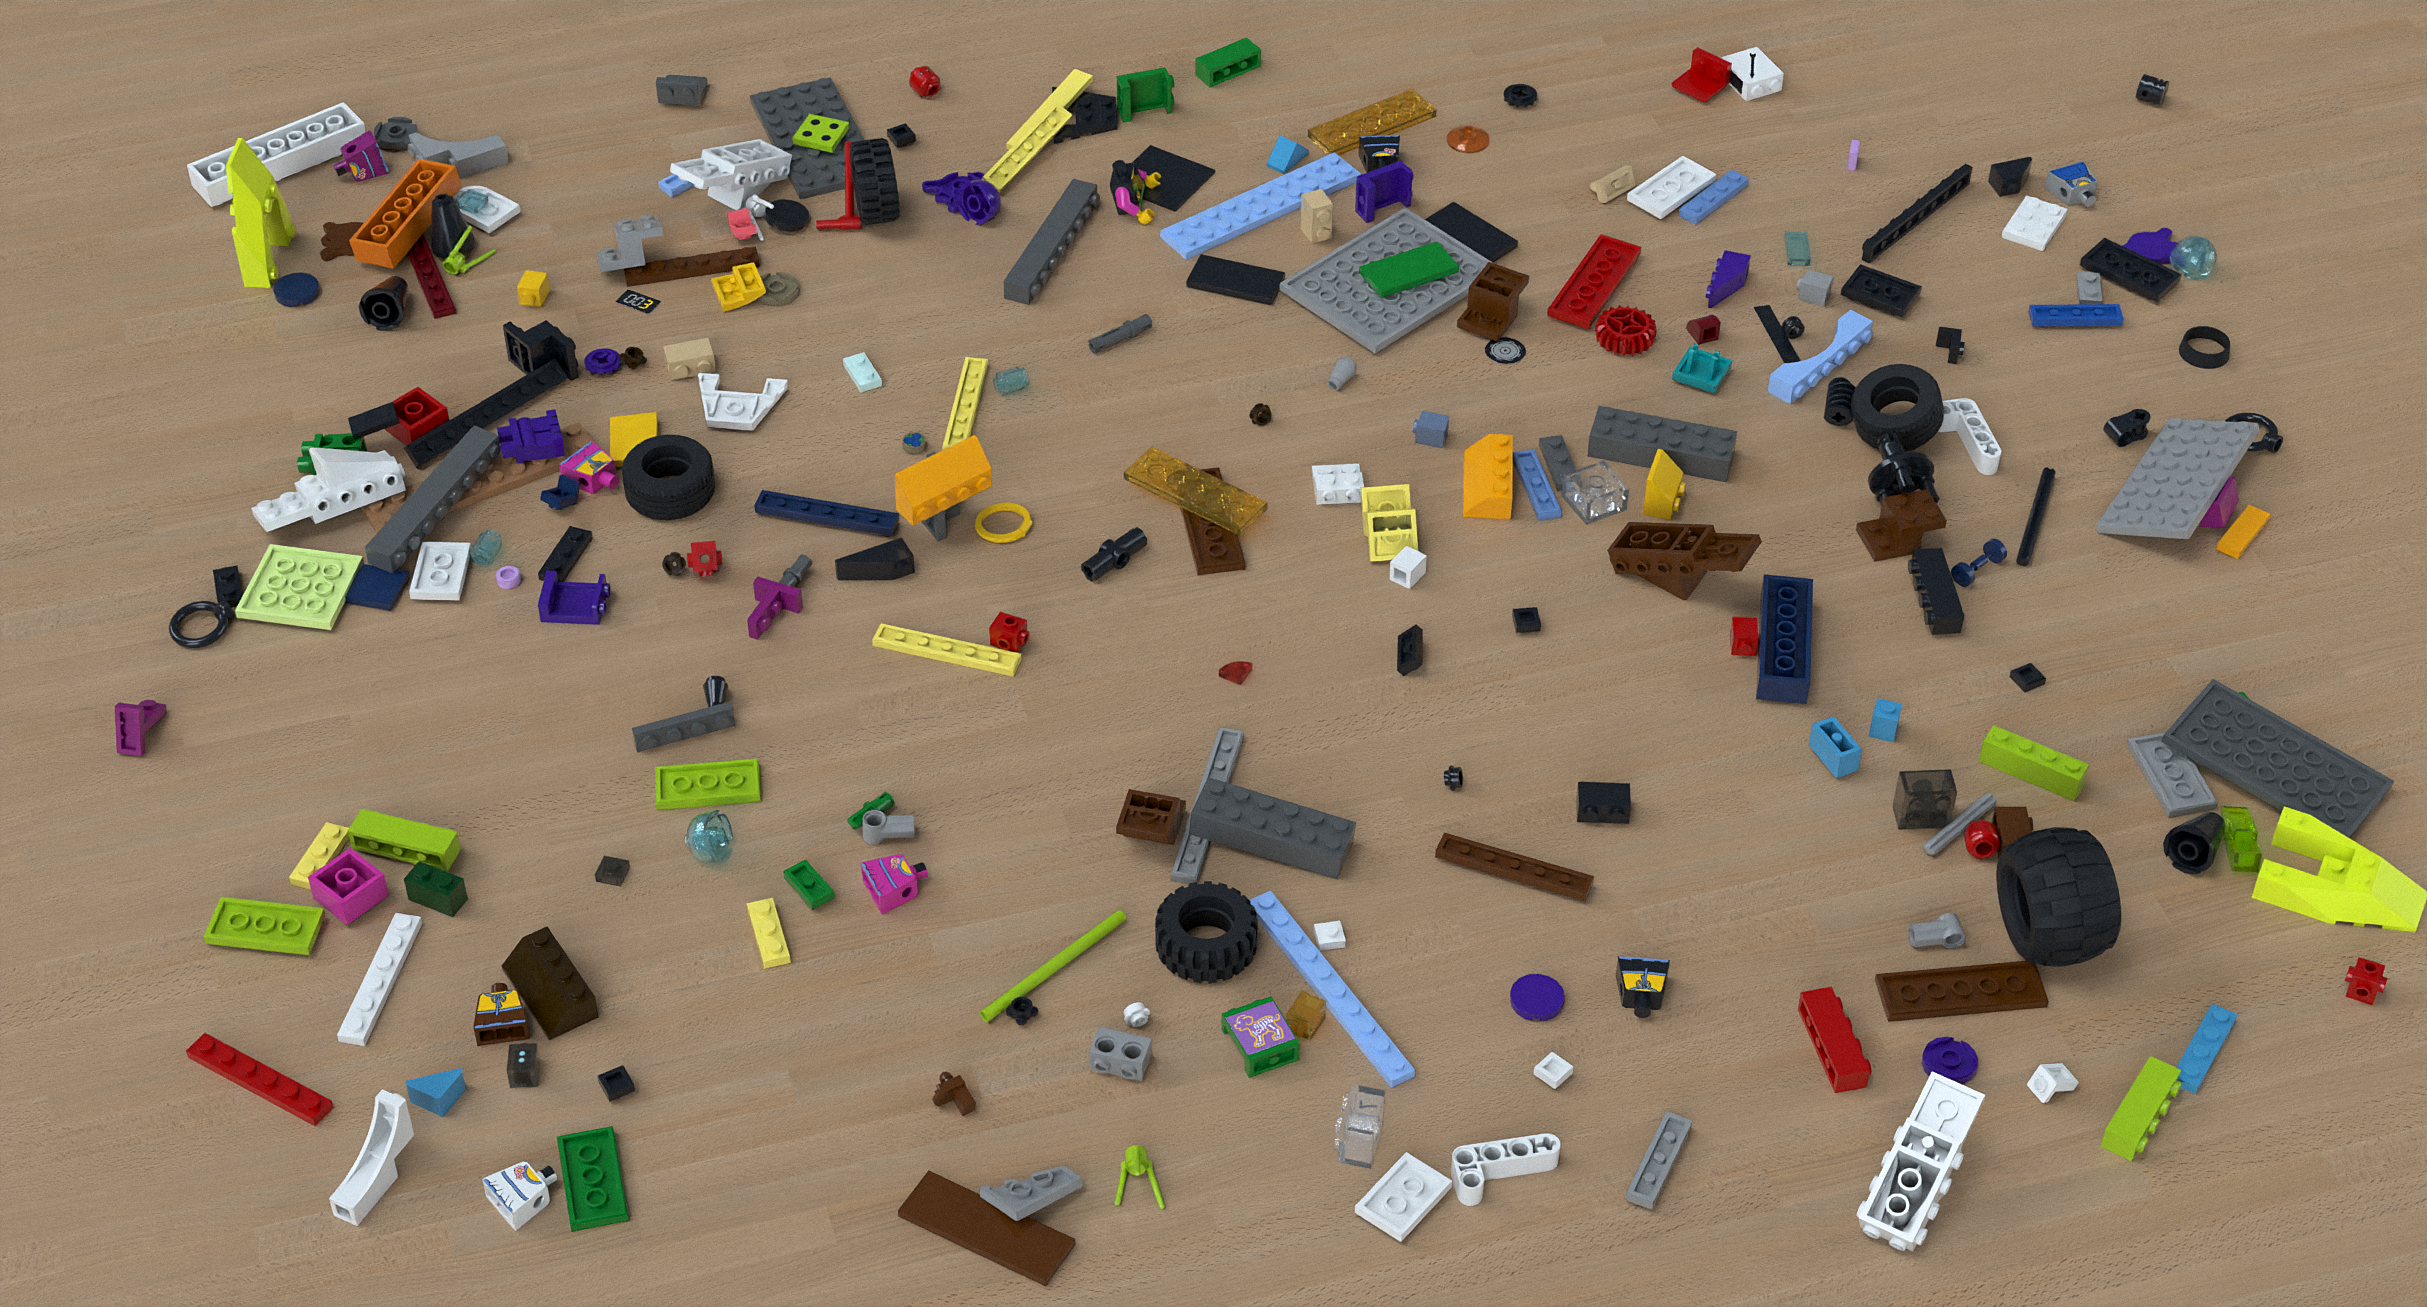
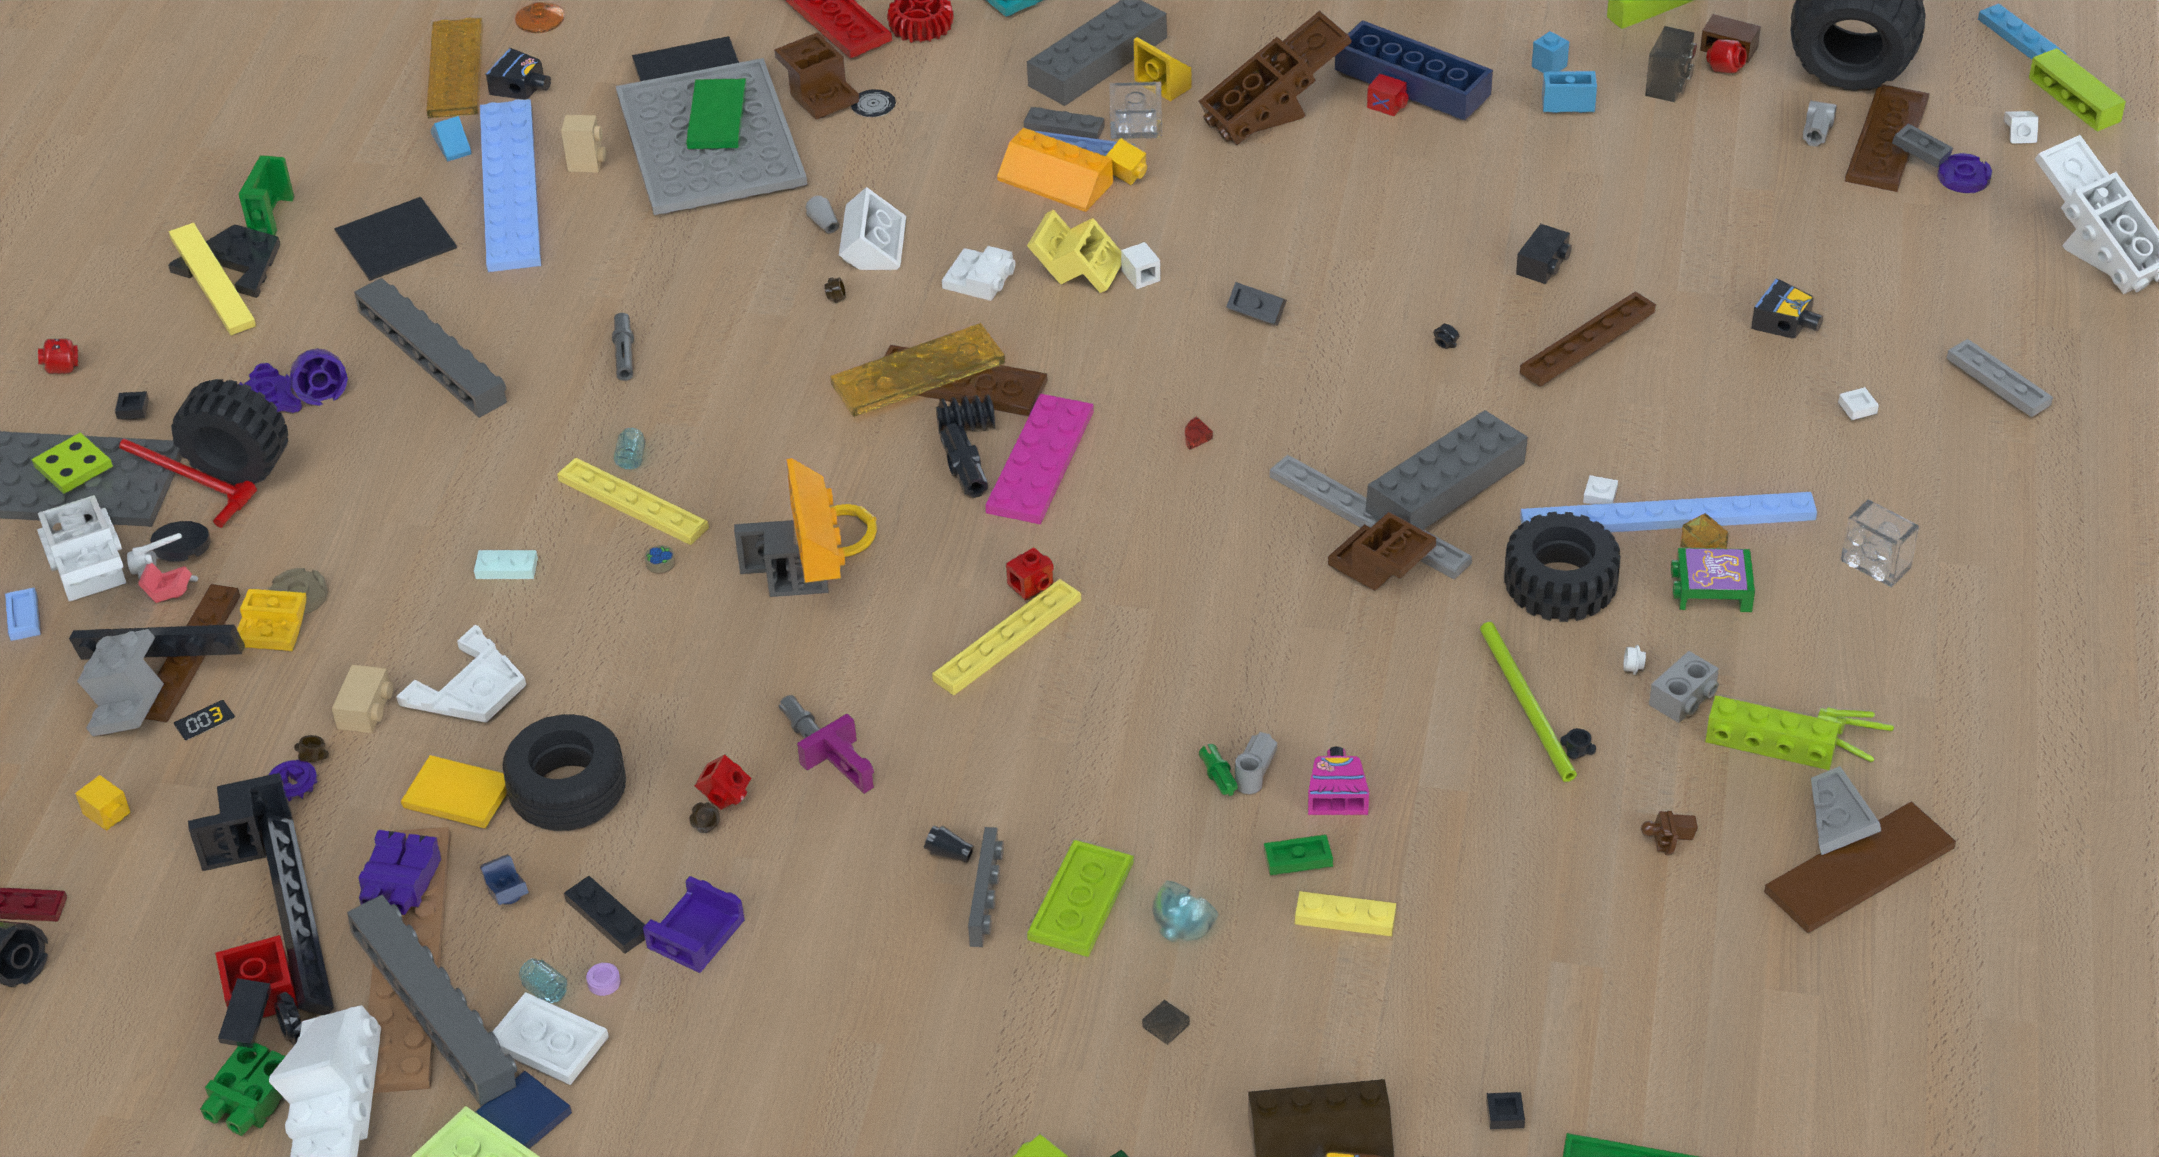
camera: 60 degrees left, 0 degrees up
dark pink torso [559,441,619,494] -> none
dark blue plate [754,490,899,536] -> none
black slope [835,537,915,580] -> none
light yellow plate [982,102,1072,193] -> none
torso [1110,160,1161,225] -> none
black tile [1186,254,1285,305] -> none
green brick [1195,37,1261,87] -> none
dark purple panel [1355,161,1414,223] -> none
white plate [1355,1152,1452,1242] -> none
sand blue brick [1413,411,1449,448] -> none
white beam [1451,1134,1560,1206] -> none
dark purple tile [1510,974,1565,1021] -> none
black plate [1512,607,1541,633] -> none
red brick [1797,986,1872,1093] -> none
light grey axle [1923,793,1997,856] -> none
none -> black plate [69,624,245,660]
none -> black gear [274,992,302,1045]
none -> white slope [839,187,906,270]
none -> black piece [936,394,995,434]
none -> dark pink plate [985,394,1094,524]
none -> yellow brick [1106,138,1148,185]
none -> lime brick [1705,695,1840,770]
none -> dark grey plate [1892,123,1953,168]

